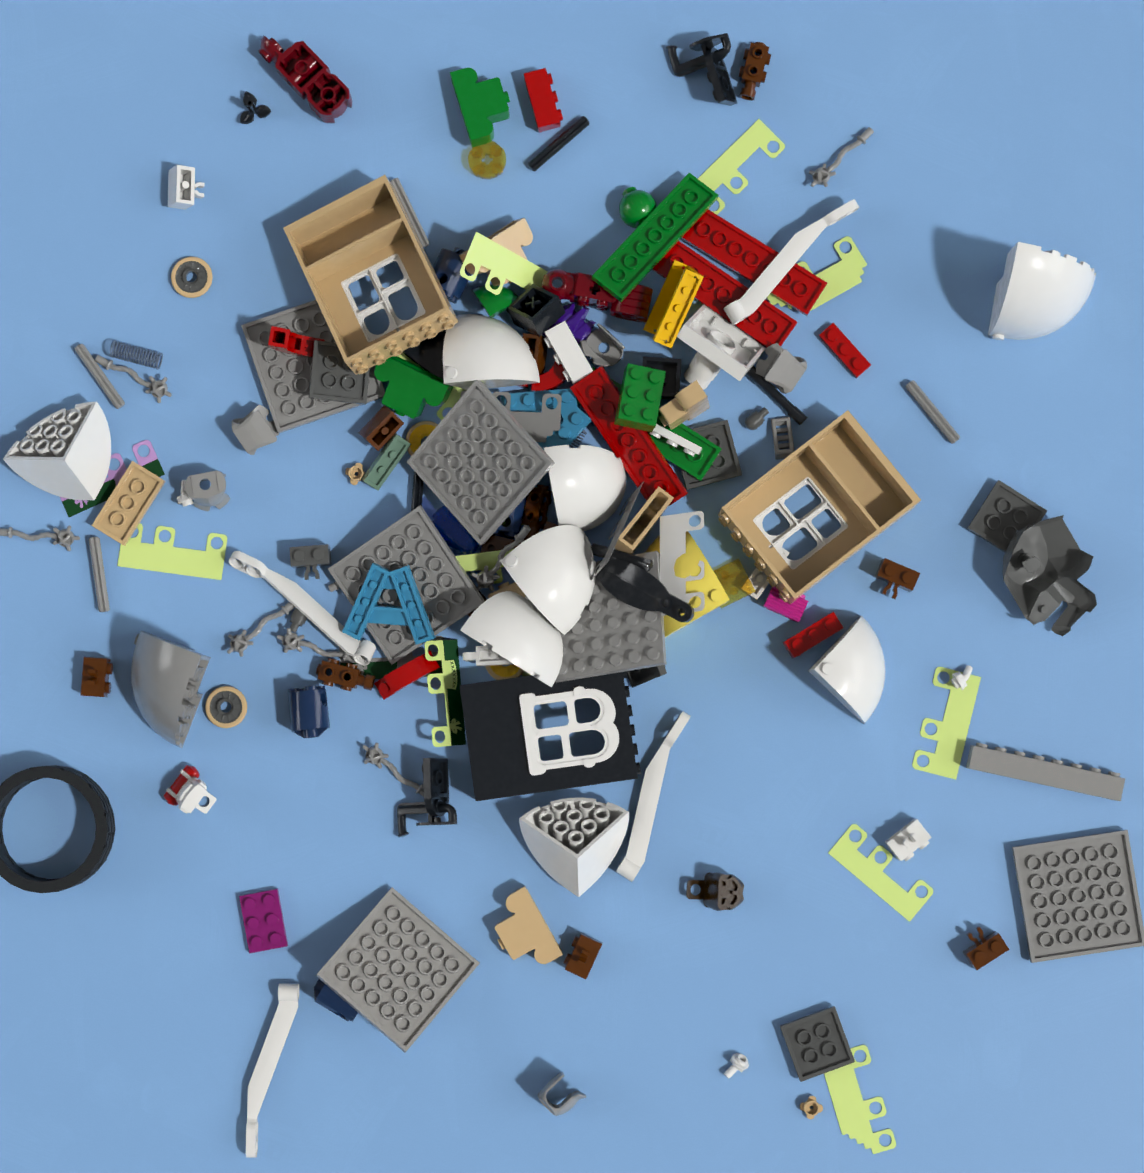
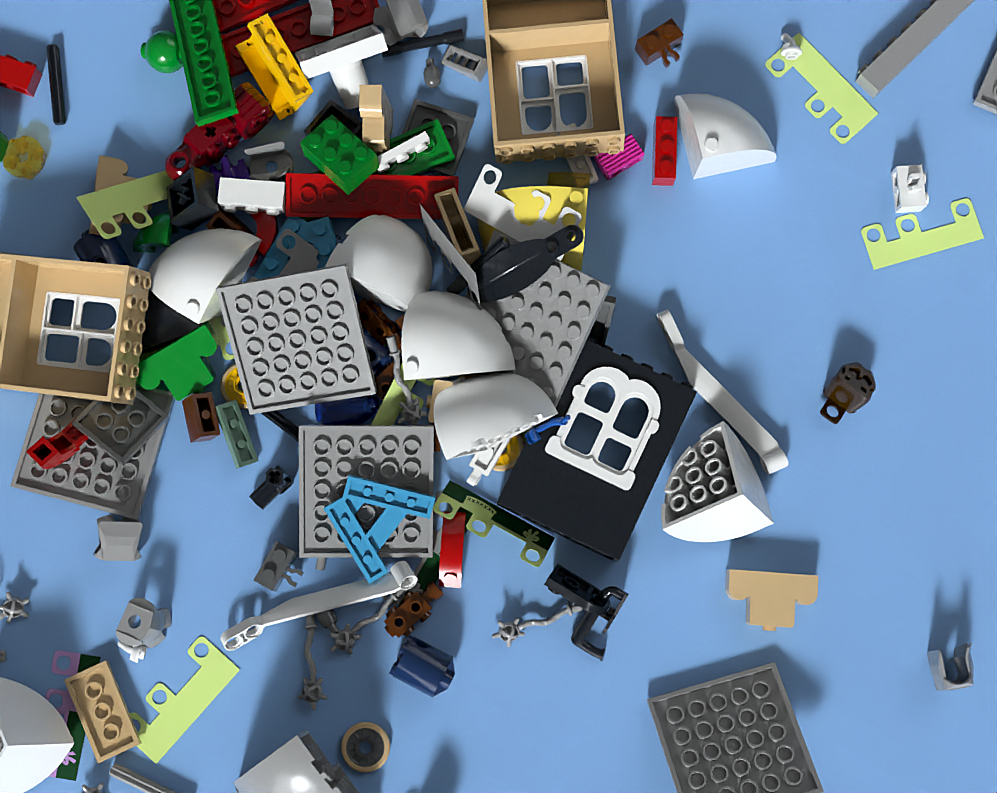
camera: 60 degrees left, 5 degrees down
tan plate [345,463,365,485] -> none
reddish brown brick [563,933,602,979] -> none
none -> black piece [249,465,294,510]
none -> blue piece [525,415,571,444]

